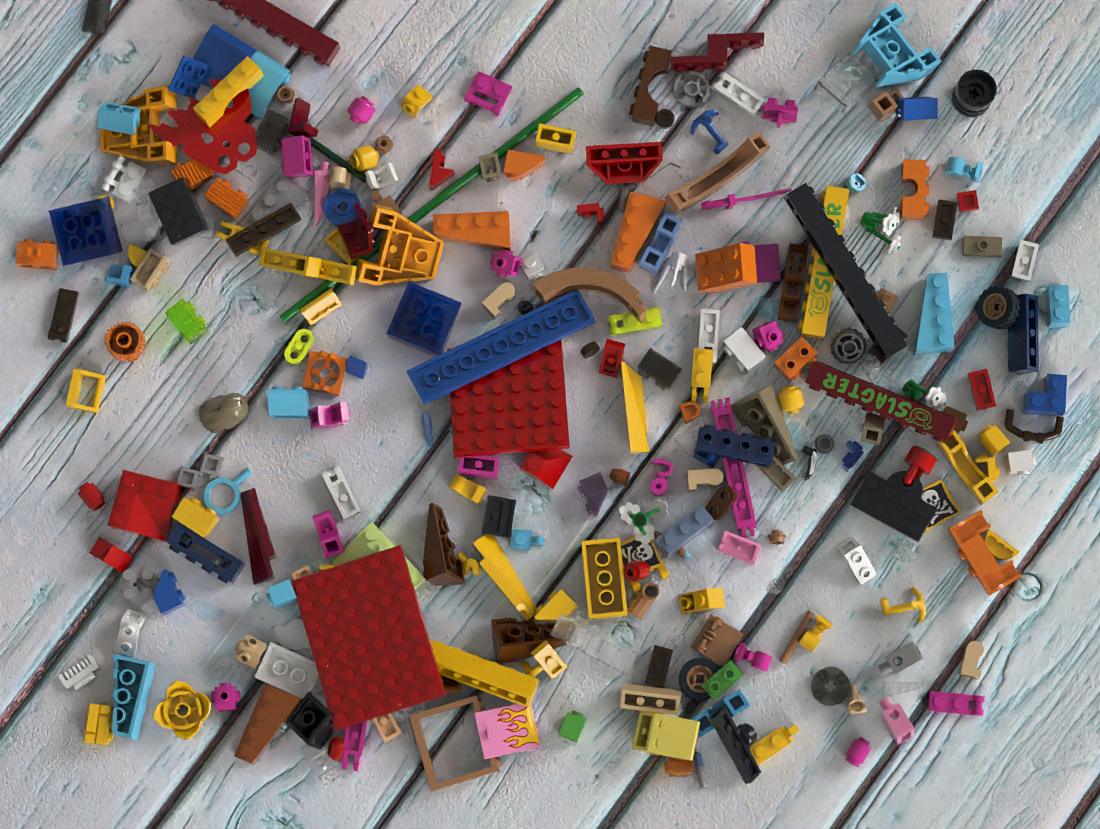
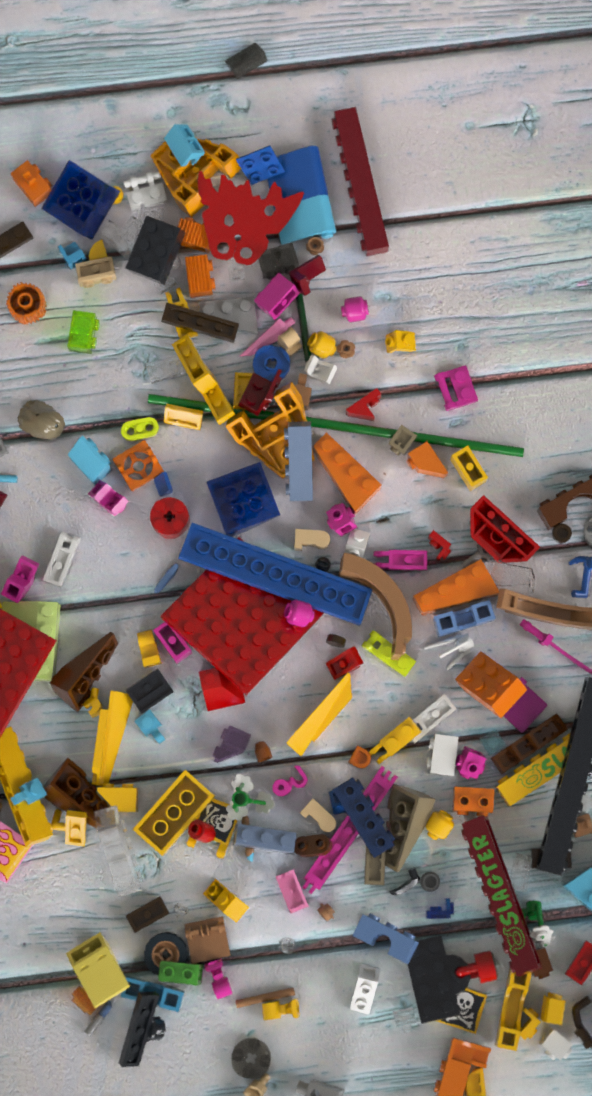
camera: 40 degrees right, 0 degrees up
yellow arch [193,56,264,128] -> none
bright green brick [559,710,586,743] -> none
tan brick [620,683,682,715] -> none
medium nougat piece [627,582,659,620] -> none
clear smoke brick [637,348,682,390] -> none
clear slope [674,413,713,454] -> none
yellow hinge [750,724,800,765] -> none
flat silver piece [830,327,867,364] -> none
dark tan brick [861,412,885,445] -> none
yellow piece [879,587,926,623] -> none
none -> medium azure plate [10,778,47,805]
none -> red brick [150,497,190,539]
none -> sand blue brick [284,421,313,501]
none -> dark pink head [284,600,314,627]
none -> medium blue arch [352,913,419,964]
none -> dark pink hinge [373,550,427,571]

